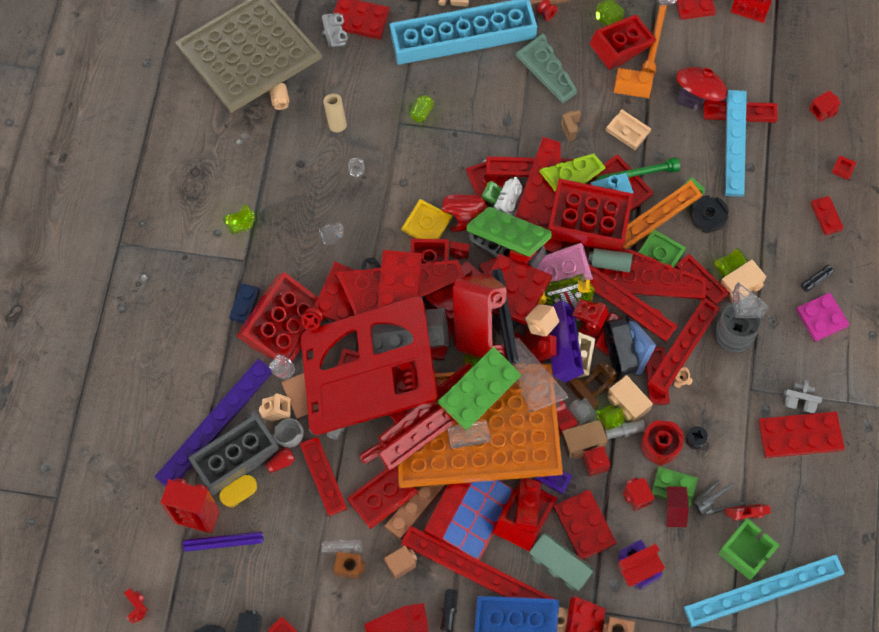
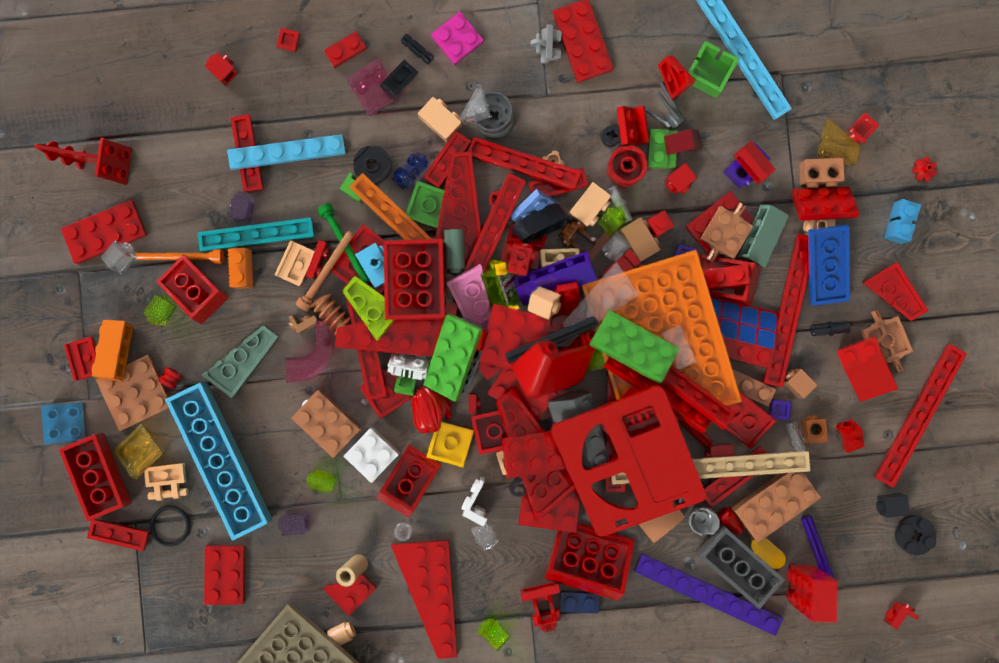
camera: 100 degrees left, 20 degrees up
light nougat brick [259,393,291,422] -> none
clear piece [268,353,295,380] -> none
red wheel [301,306,323,330] -> none
light grey hips [321,13,348,47] -> none
red dish [676,67,728,101] -> none
clear neon green bracket [714,248,749,277] -> none
none -> teal plate [197,217,315,252]
none -> clear purple brick [278,512,309,536]
none -> clear pink arch [285,321,332,383]
none -> nougat piece [291,389,363,458]
none -> nougat piece [295,231,353,312]
none -> red plate [305,240,330,280]
none -> nougat piece [310,294,351,336]
none -> red wing [323,574,377,616]
none -> white brick [343,427,400,483]
none -> clear pink bracket [346,59,401,116]
none -> red slope [376,445,441,518]
none -> black plate [379,60,419,99]
none -> clear blue hinge [391,152,429,190]
none -> red wing [391,540,457,659]
none -> white bracket [461,476,488,527]
none -> red tile [520,582,561,632]
none -> tan plate [611,451,810,484]
none -> red bracket [617,105,650,147]
none -> nougat plate [699,203,753,263]
none -> red brick [704,443,735,458]
none -> nougat brick [730,472,821,543]
none -> dark purple tile [769,399,792,421]
none -> red bracket [835,419,865,453]

